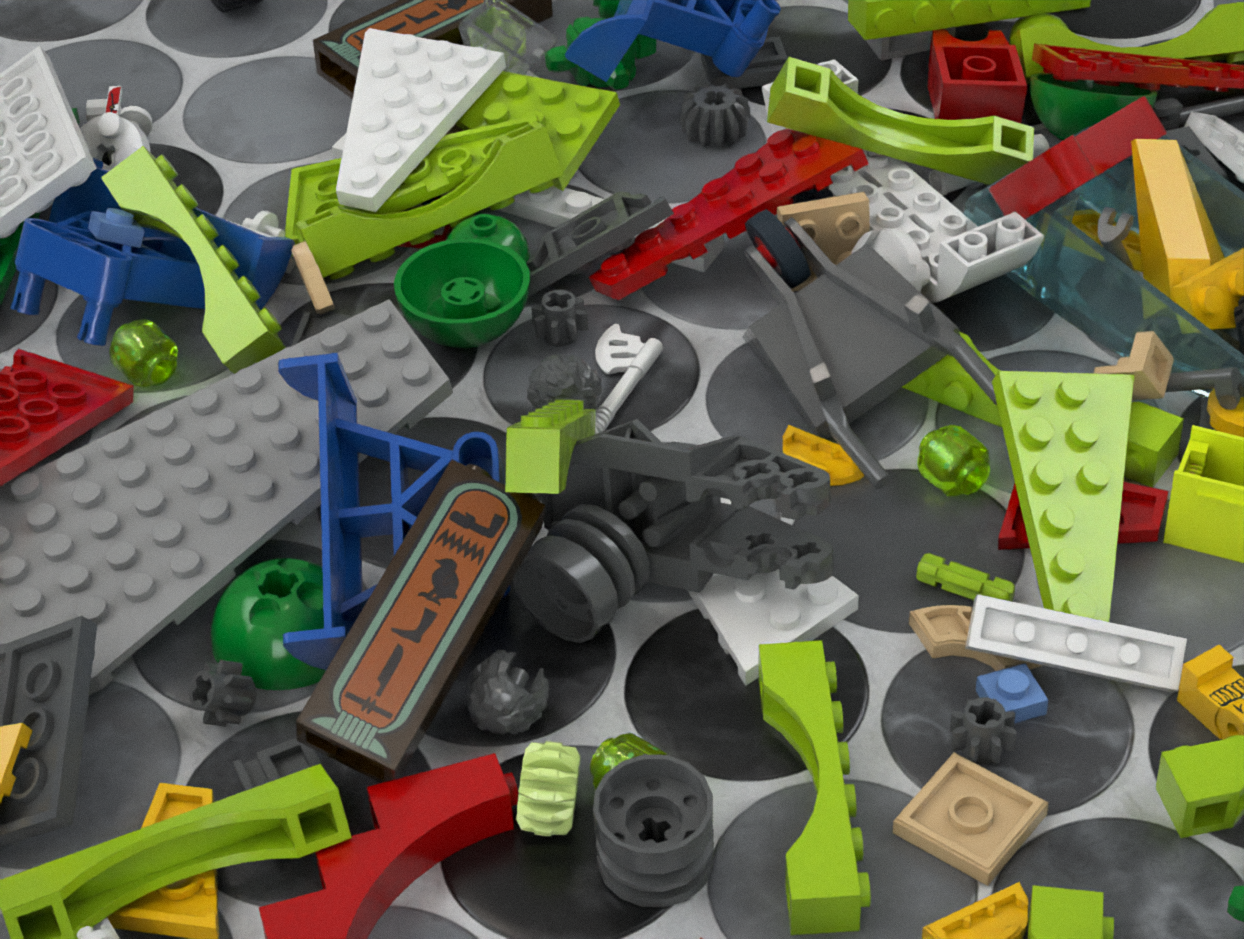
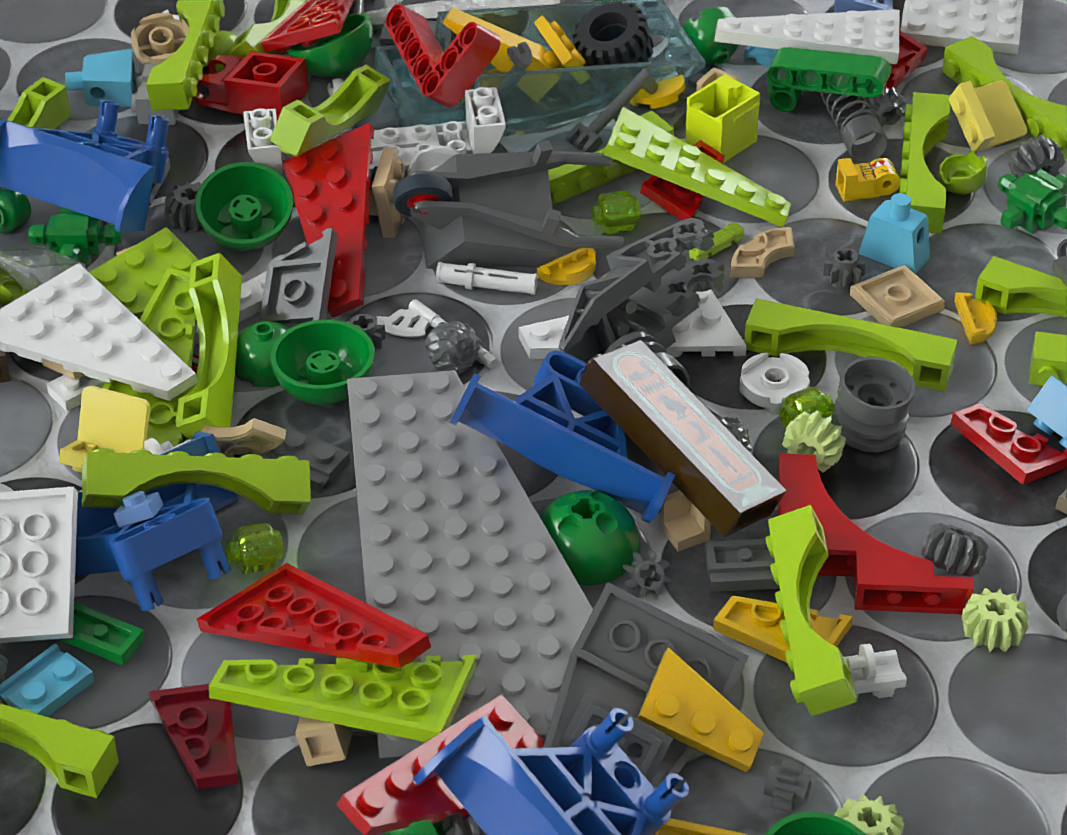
camera: 70 degrees left, 0 degrees up
lime arch [505,399,596,494] -> none
white plate [965,595,1187,693] -> none
medium blue plate [976,663,1048,723] -> none
tan panel [1093,331,1174,401] -> none
none -> light yellow bracket [59,386,150,473]
none -> green piece [195,162,293,251]
none -> white pin [436,262,538,295]
none -> white plate [739,353,810,414]
none -> medium azure torso [859,193,930,274]

